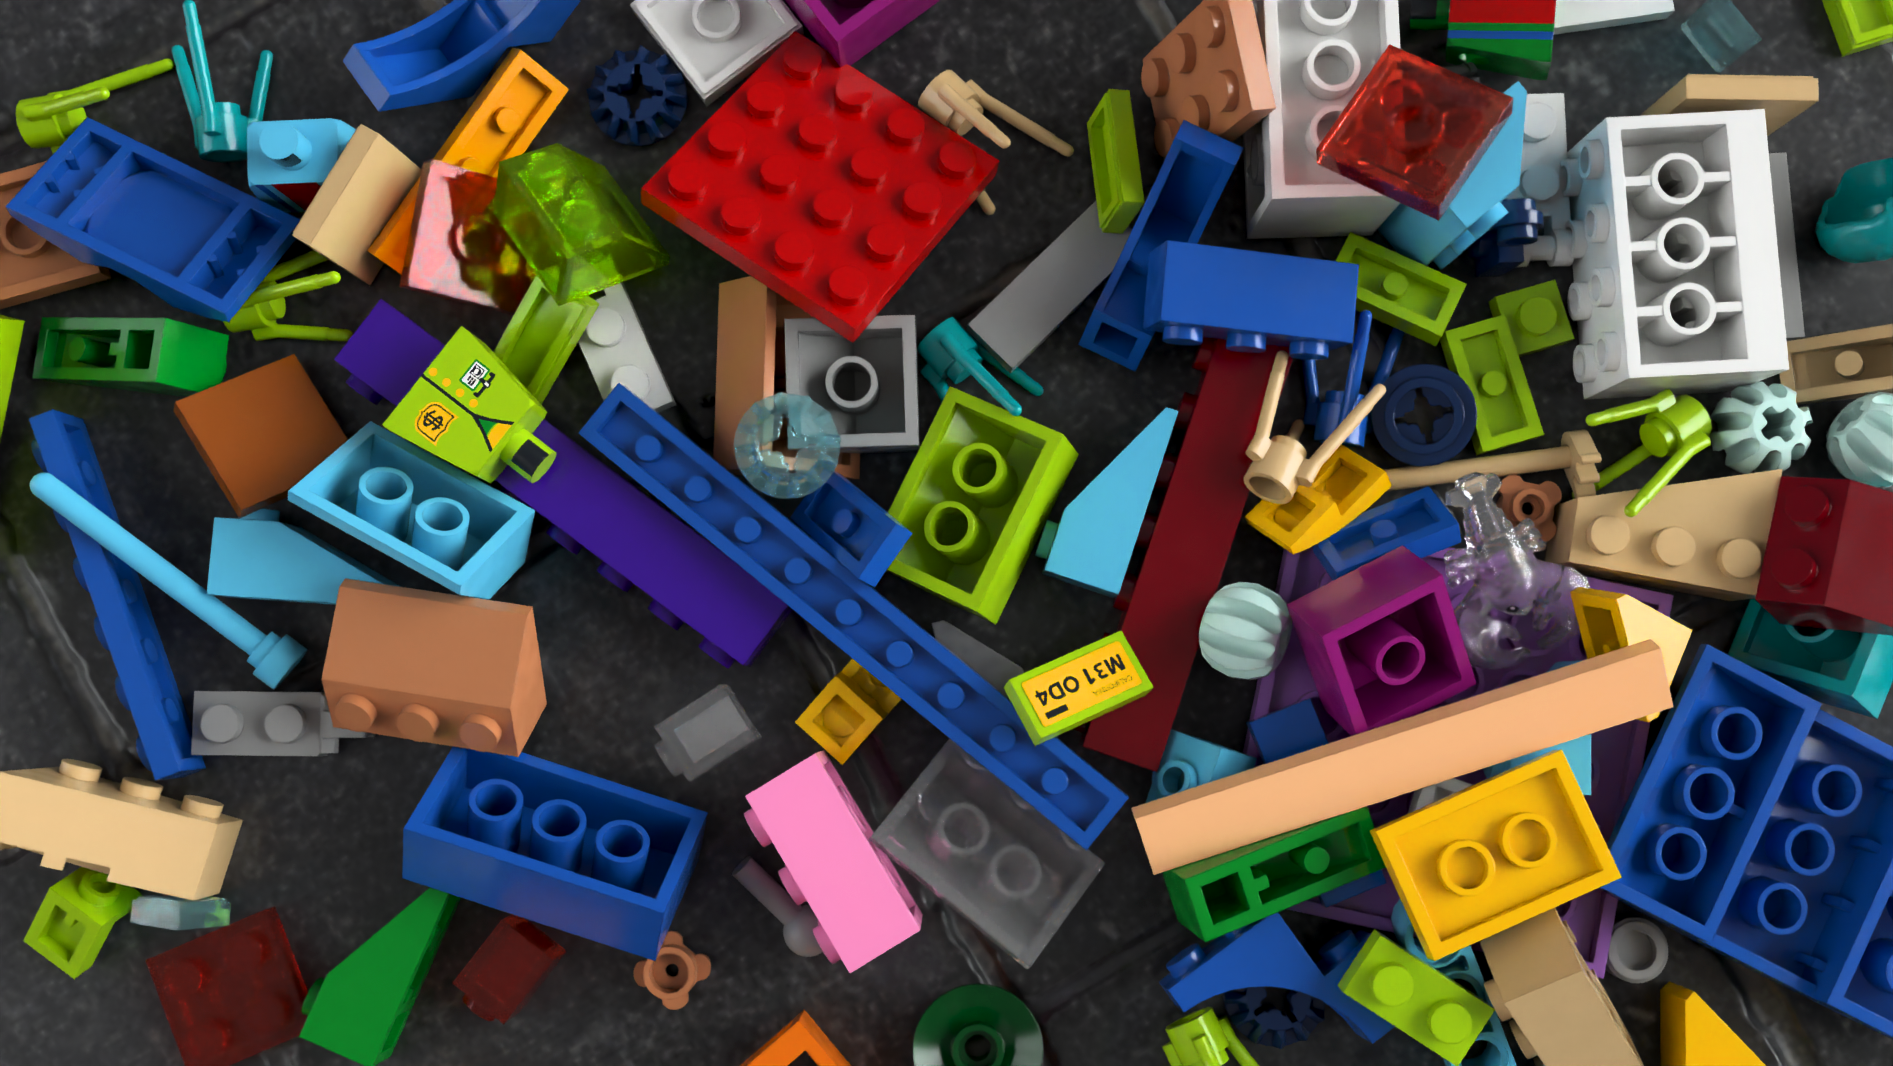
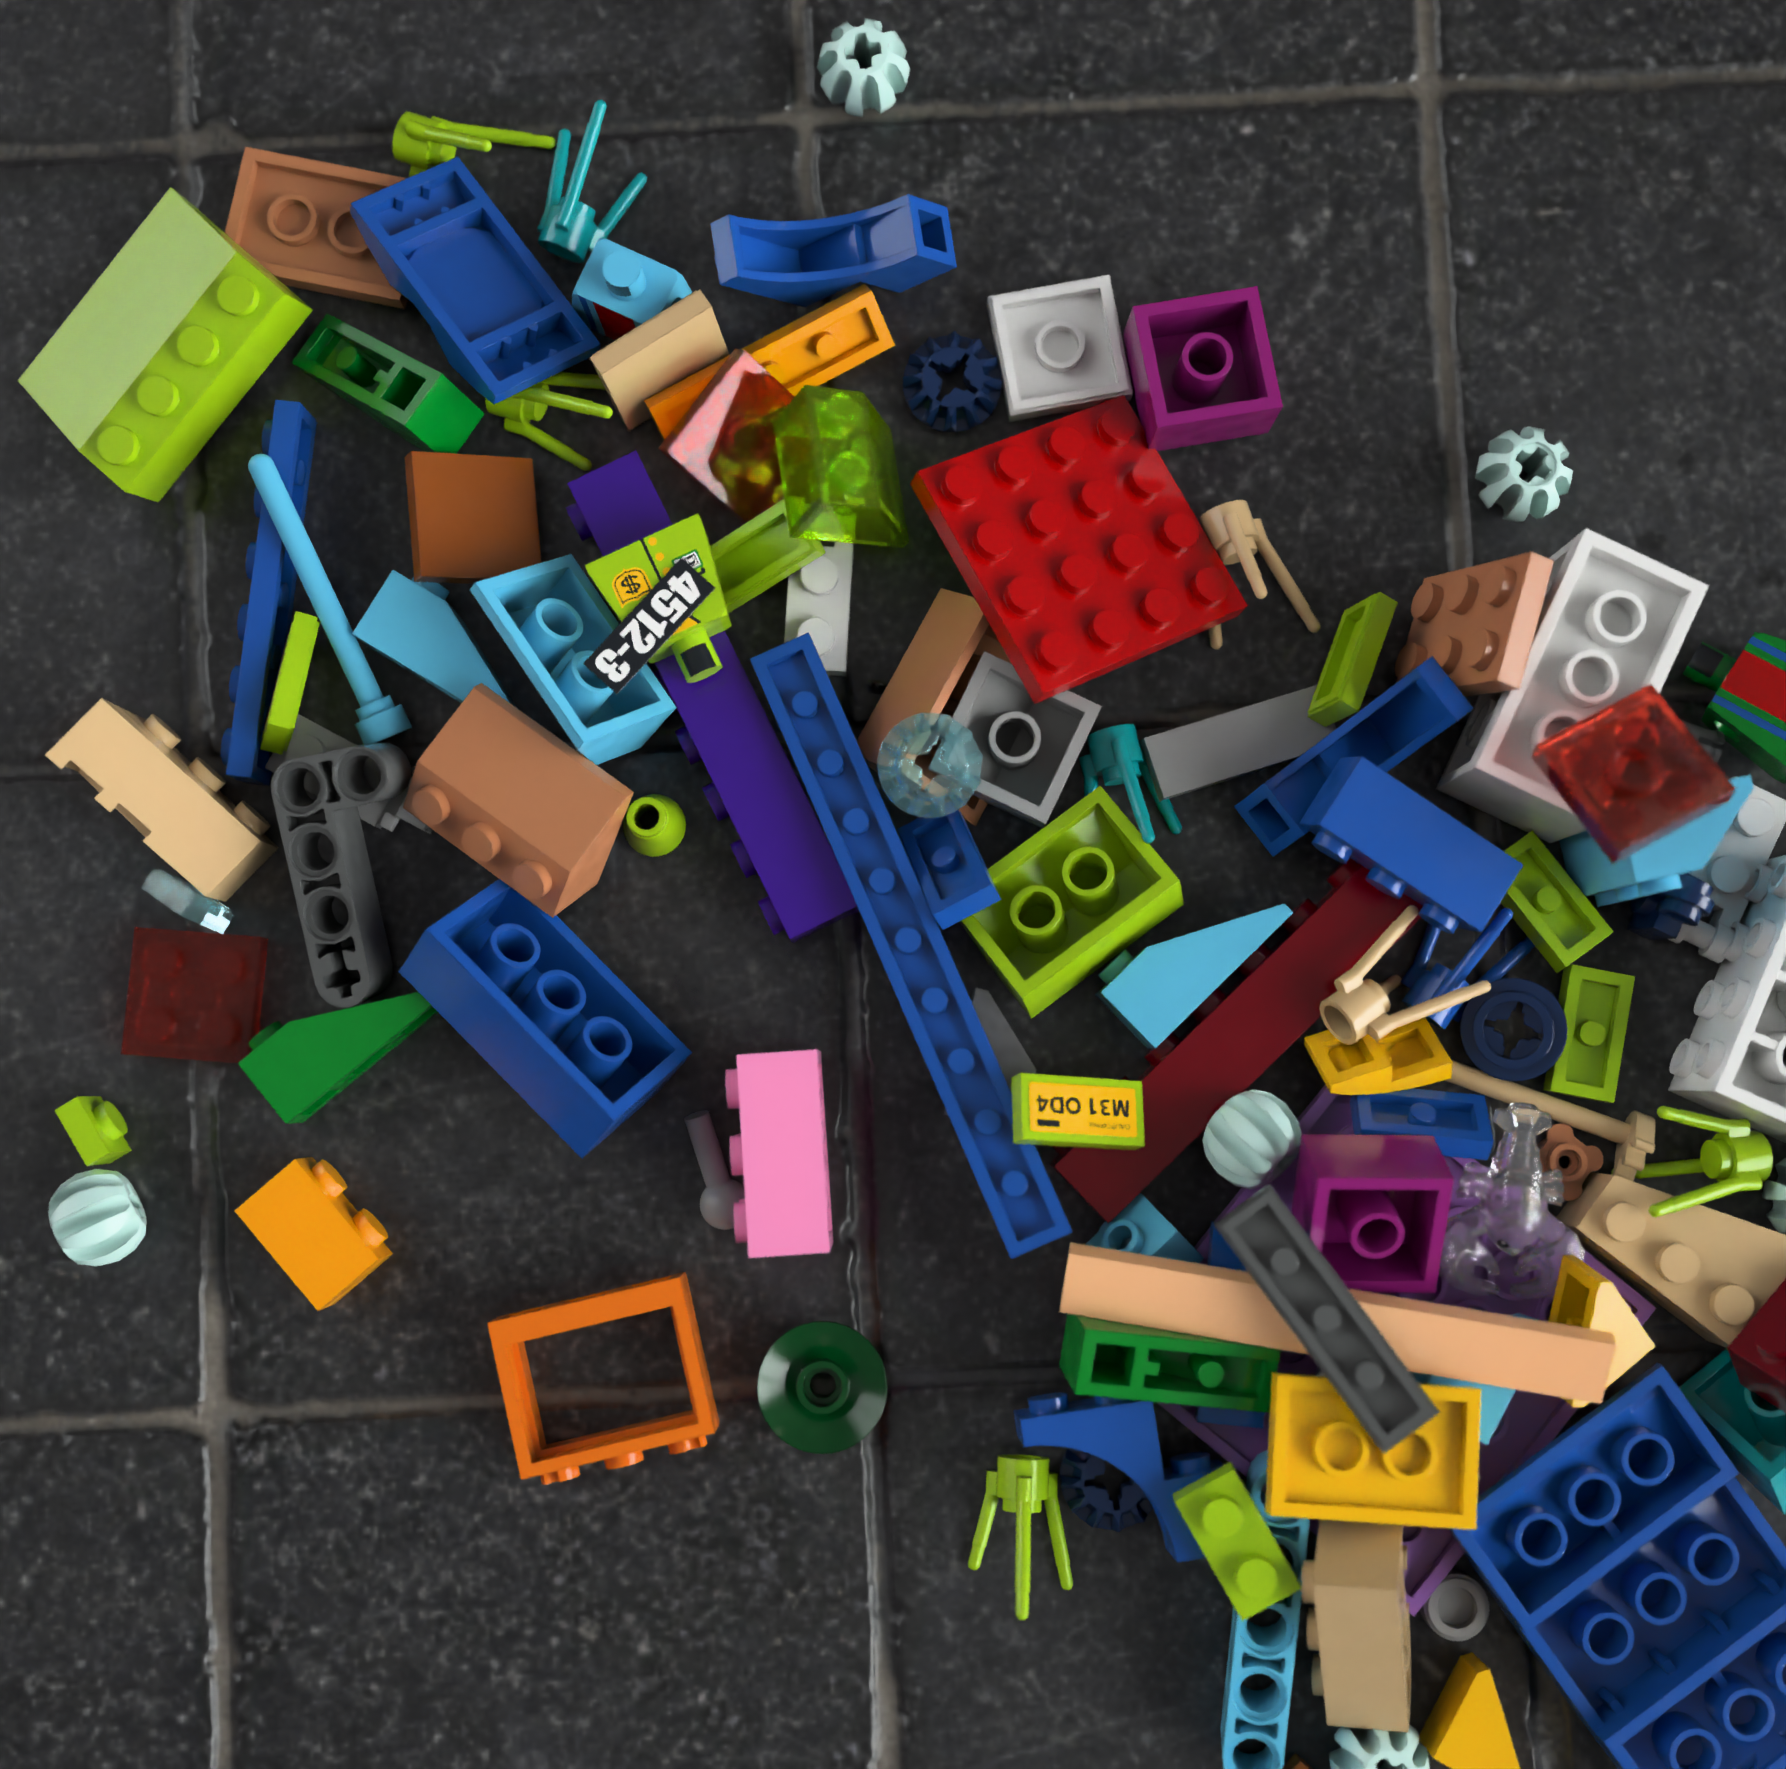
camera: 25 degrees right, 0 degrees up
lime bracket [23,867,142,979] -> none
clear red brick [453,914,567,1024] -> none
nougat plate [634,931,712,1010] -> none
clear brick [654,684,762,782] -> none
yellow slope [795,659,902,765] -> none
clear slope [868,738,1105,969] -> none
lime plate [1488,279,1575,357] -> none
none -> lime tile [260,611,320,755]
none -> dark grey beam [271,743,411,1008]
none -> black sticker [583,557,715,694]
none -> lime cone [623,794,686,857]
none -> dark grey tile [1213,1184,1440,1454]

